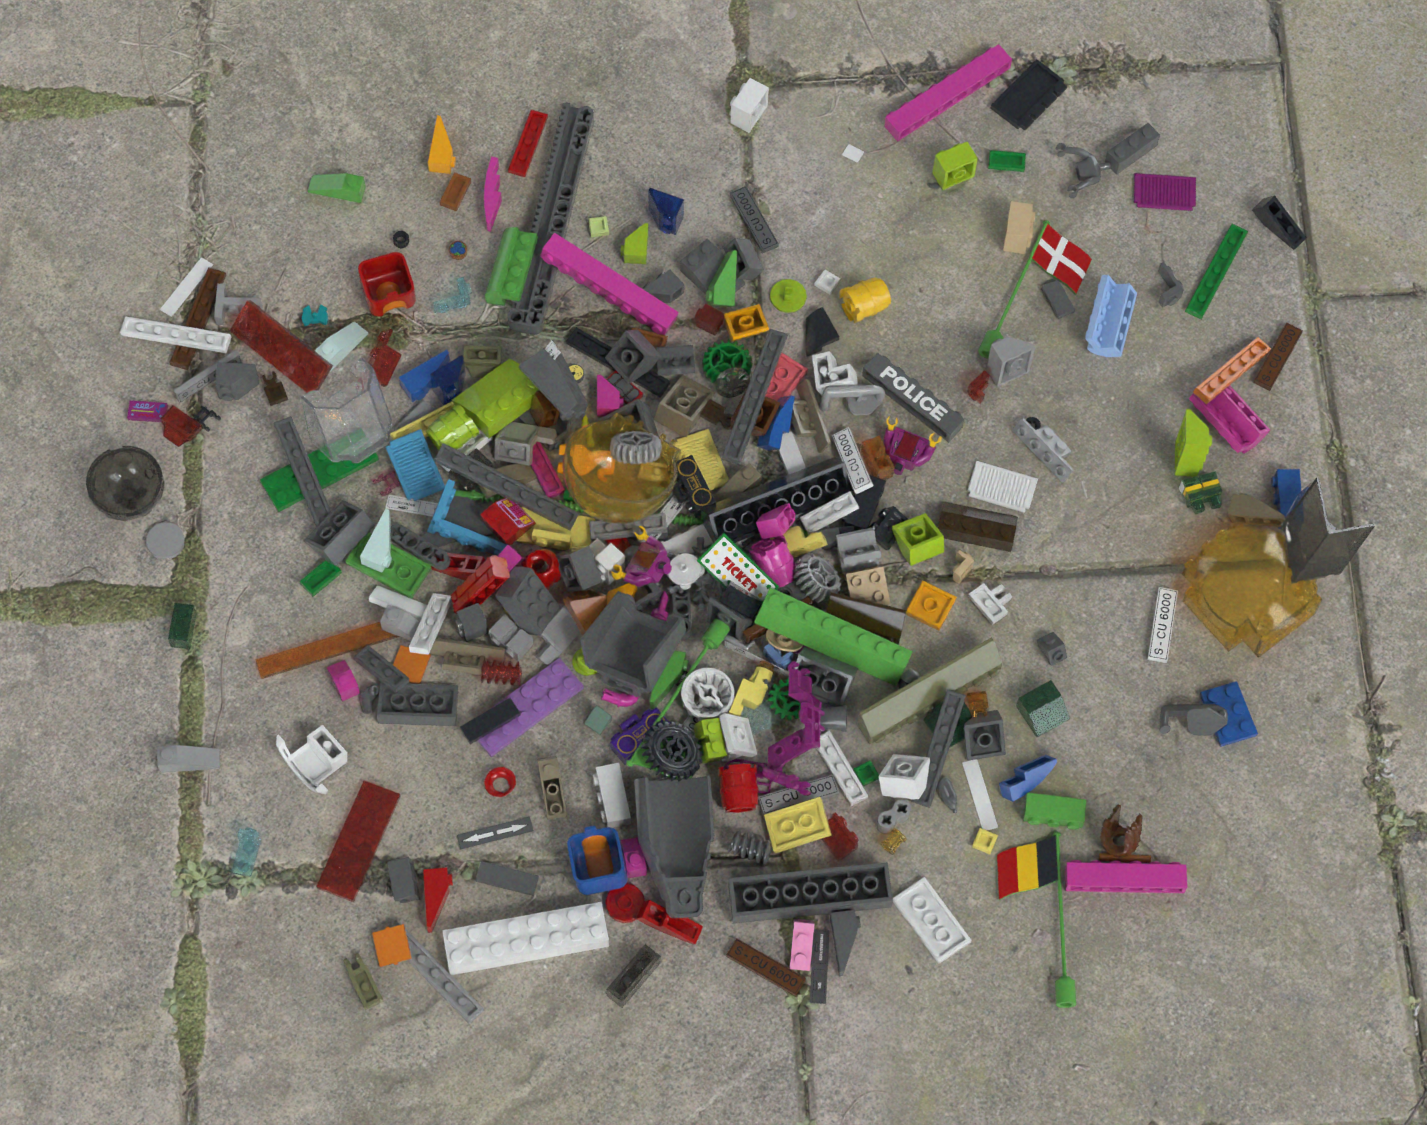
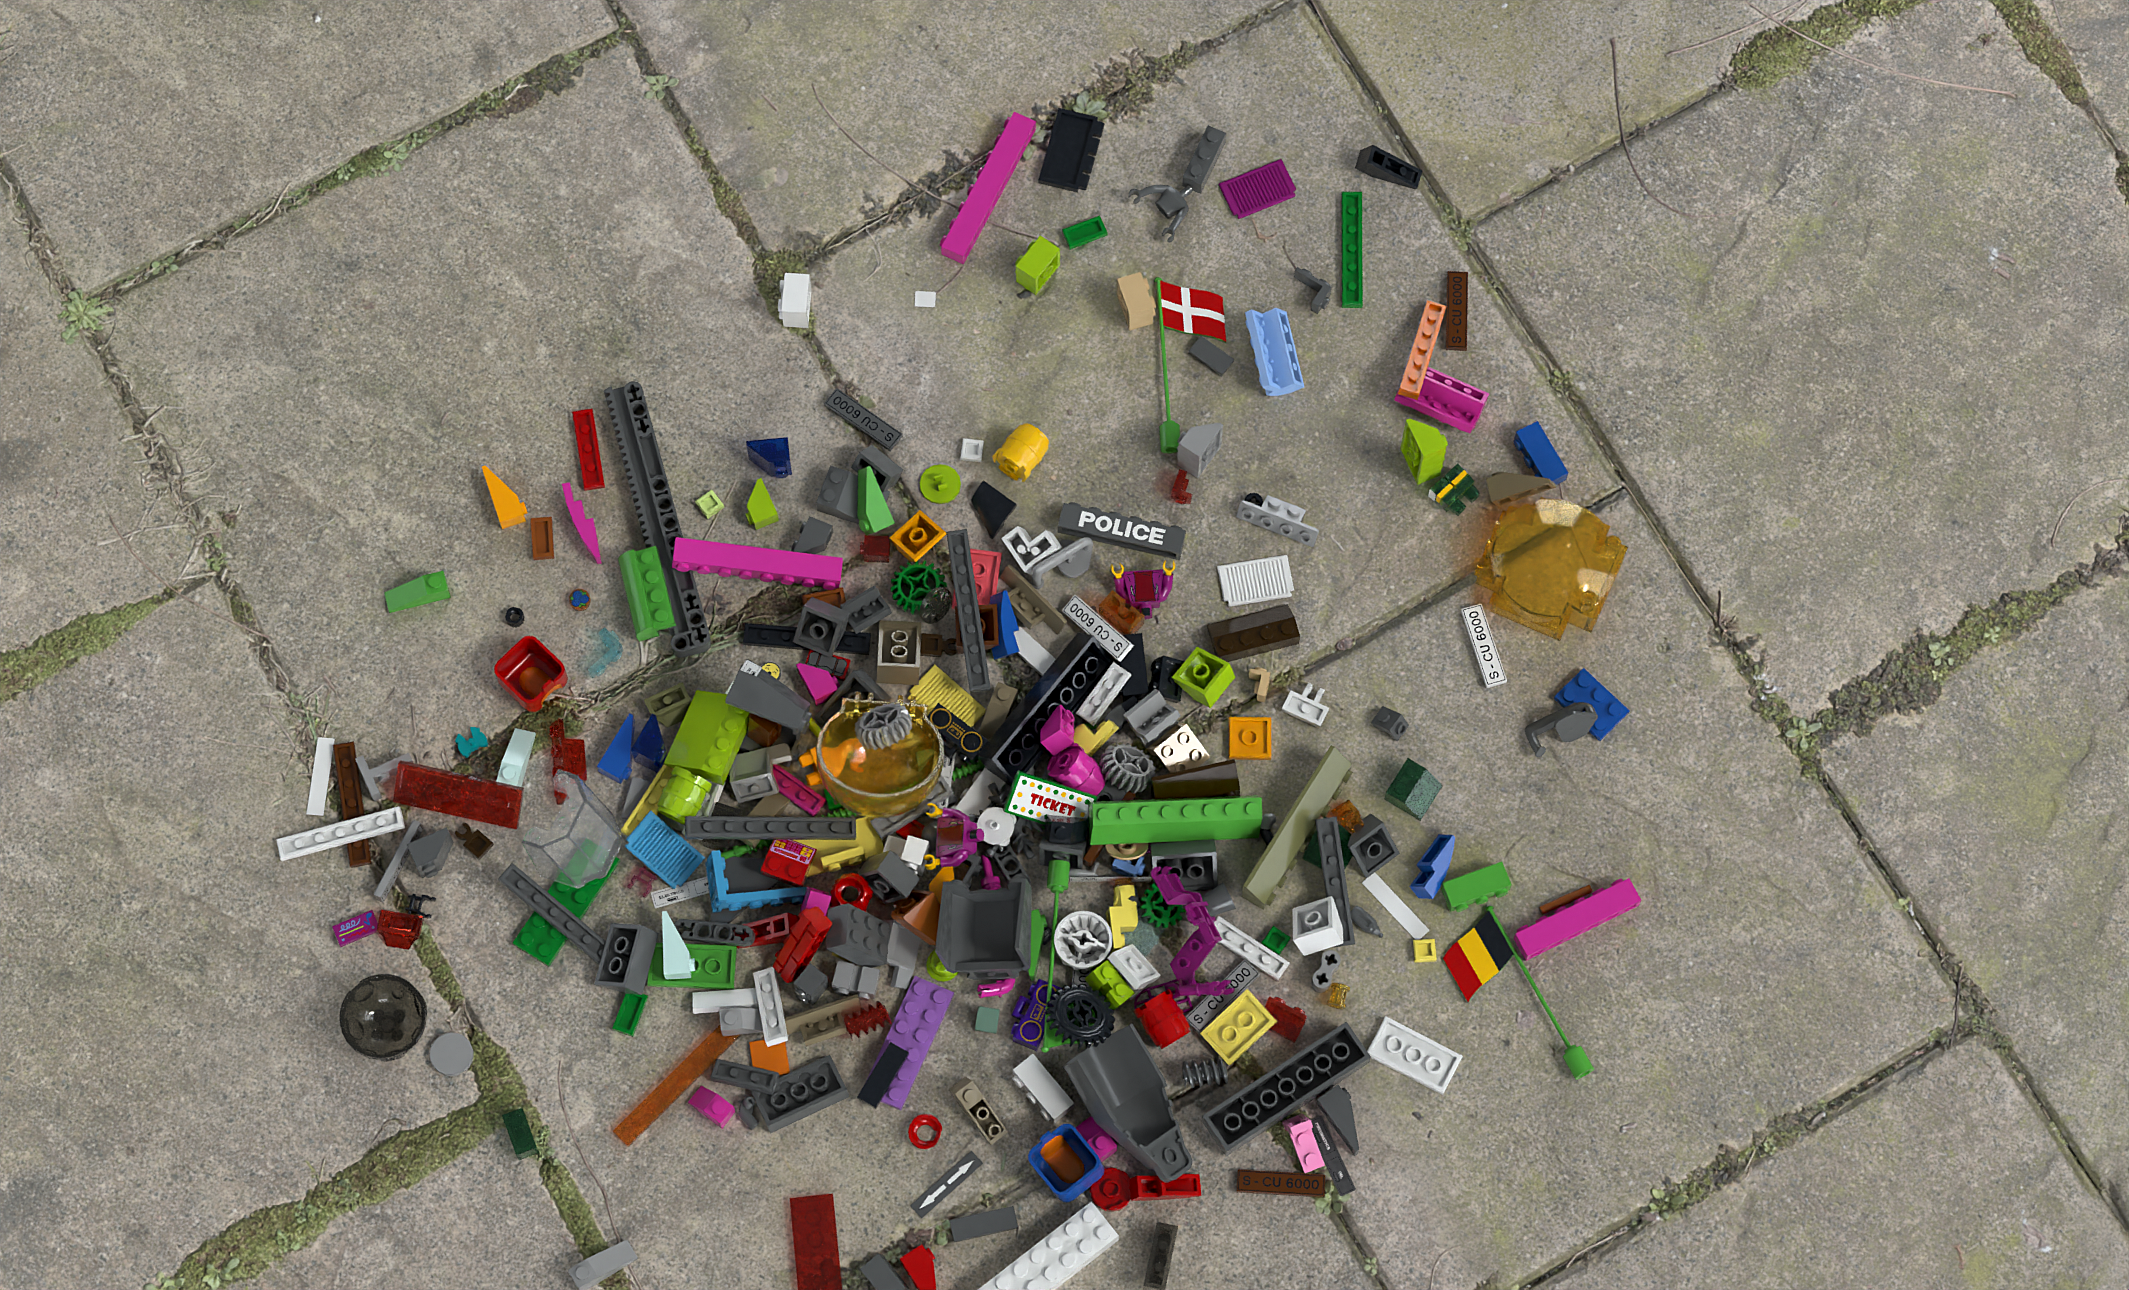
camera: 25 degrees left, 5 degrees up
white piece [276,725,347,794] -> none
reddish brown piece [1100,804,1143,858] -> none
clear smoke windscreen [1281,477,1375,584] -> none

